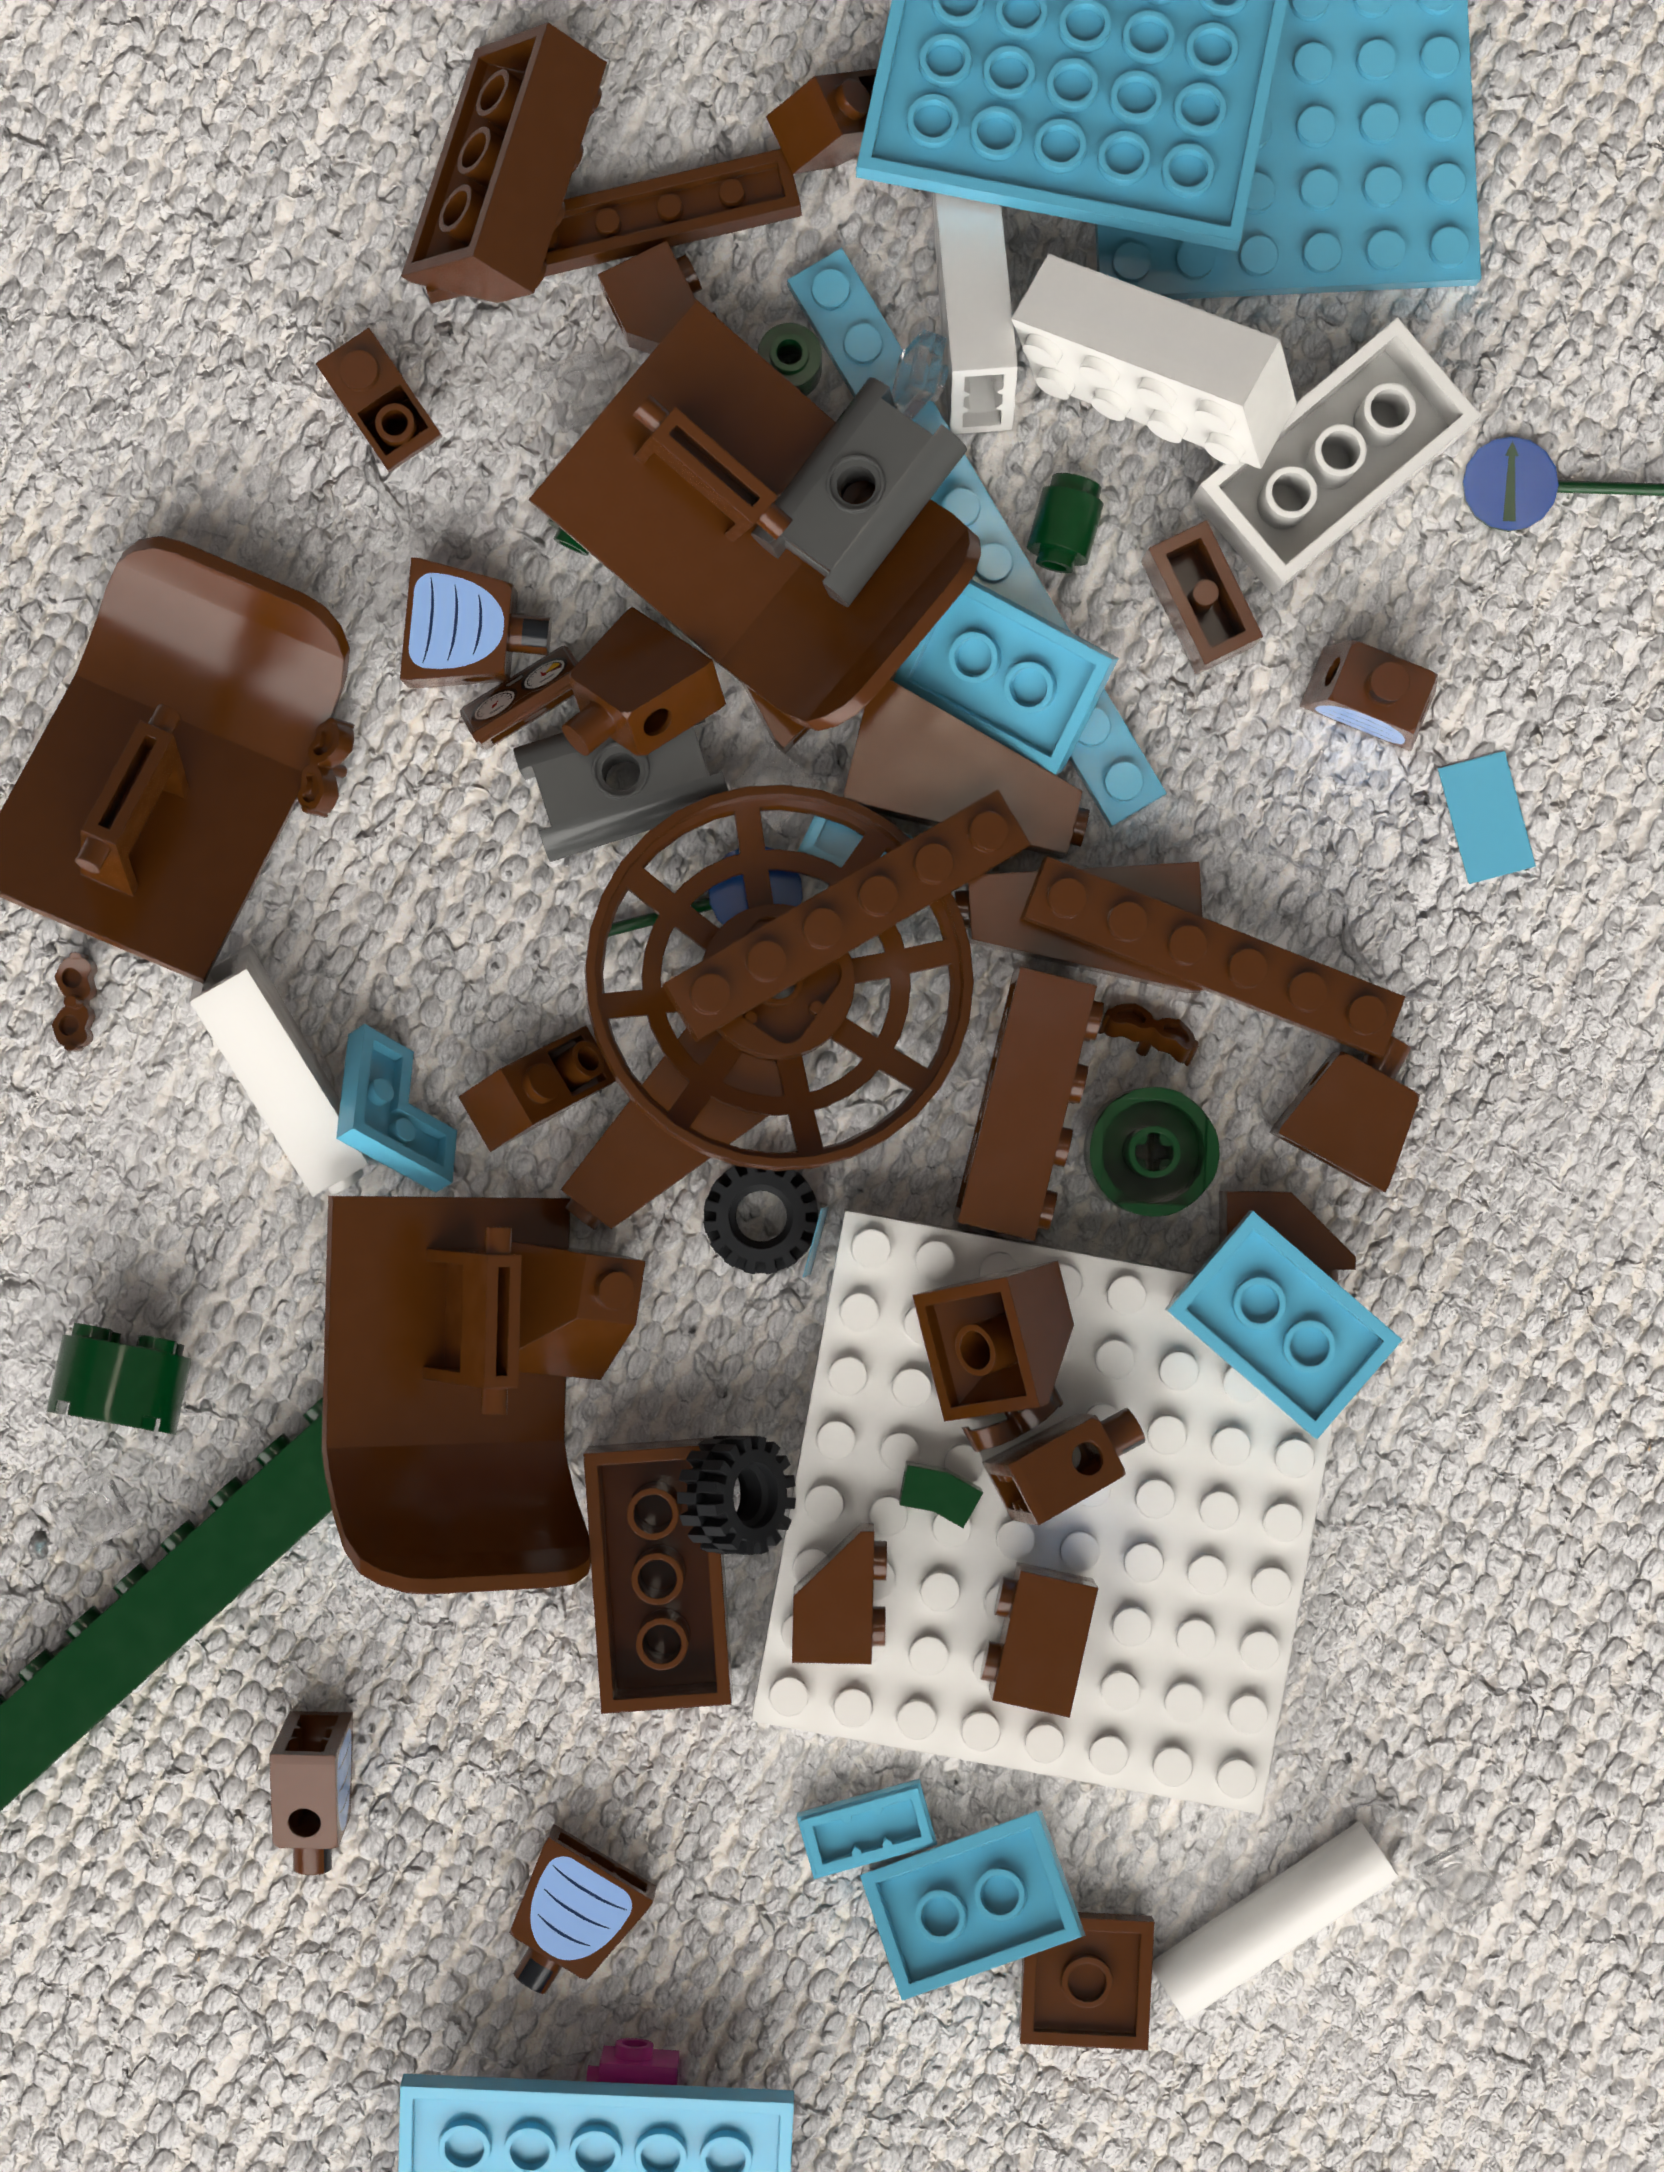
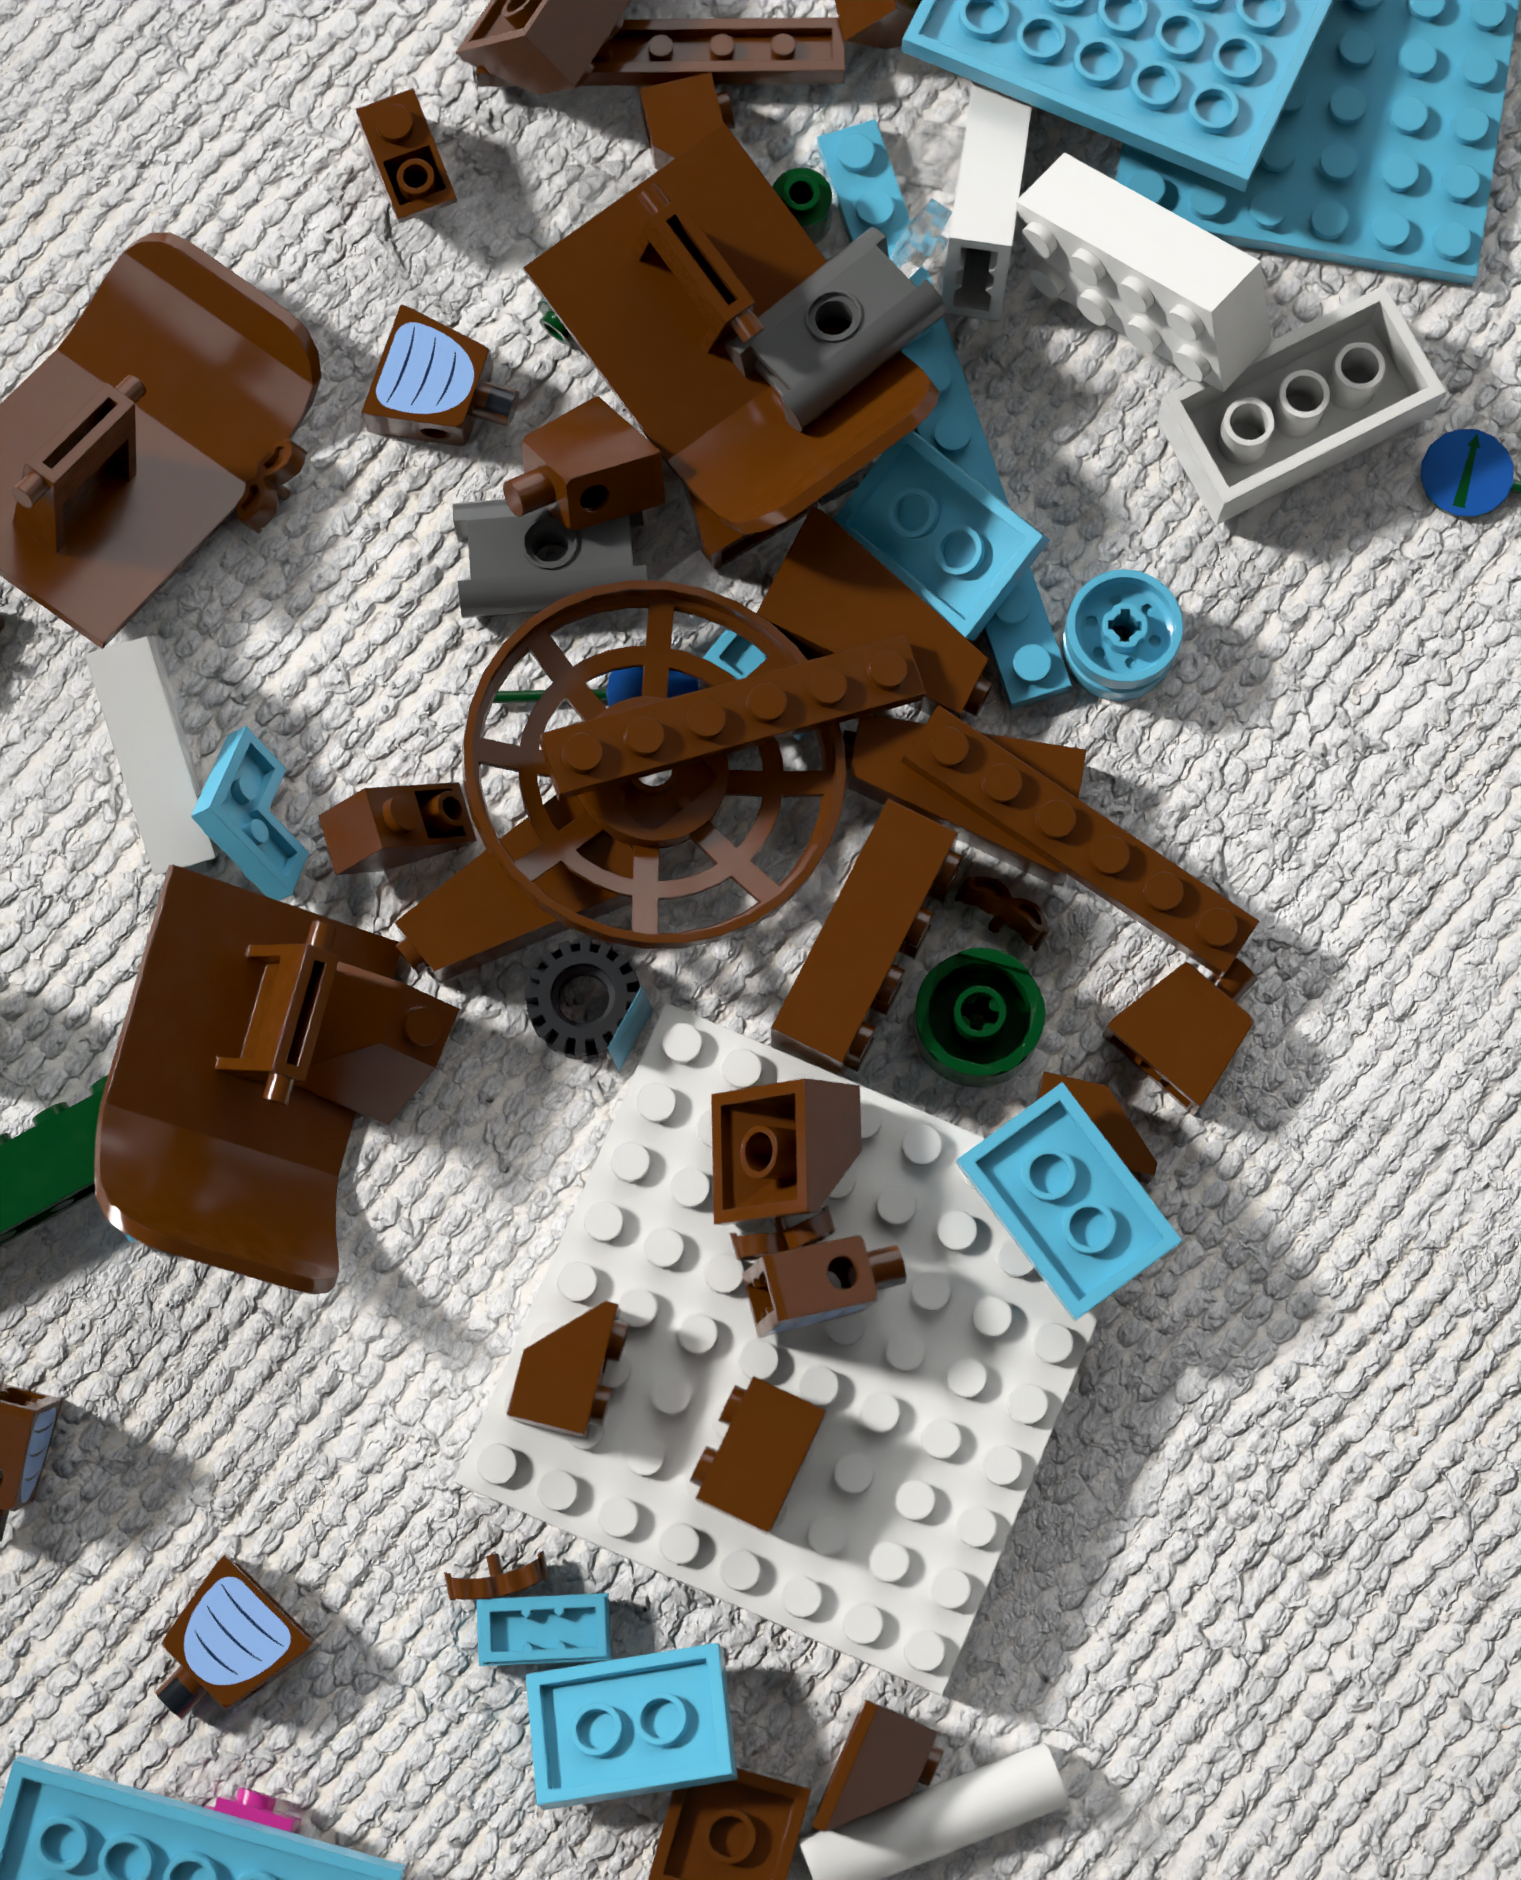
camera: 15 degrees right, 10 degrees down
reddish brown slope [460,646,578,750] -> none
reddish brown brick [583,1437,733,1714] -> none
black tyre [677,1435,796,1555] -> none
dark green piece [899,1461,983,1528] -> none
dark green brick [1027,473,1104,573] -> none
reddish brown brick [1141,520,1263,675] -> none
reddish brown torso [1299,640,1438,751] -> none
medium azure sticker [1438,751,1536,884] -> none
none -> reddish brown piece [444,1550,549,1601]
none -> reddish brown slope [811,1699,944,1832]
none -> clear plate [894,116,966,194]
none -> medium azure wheel [1062,569,1183,701]

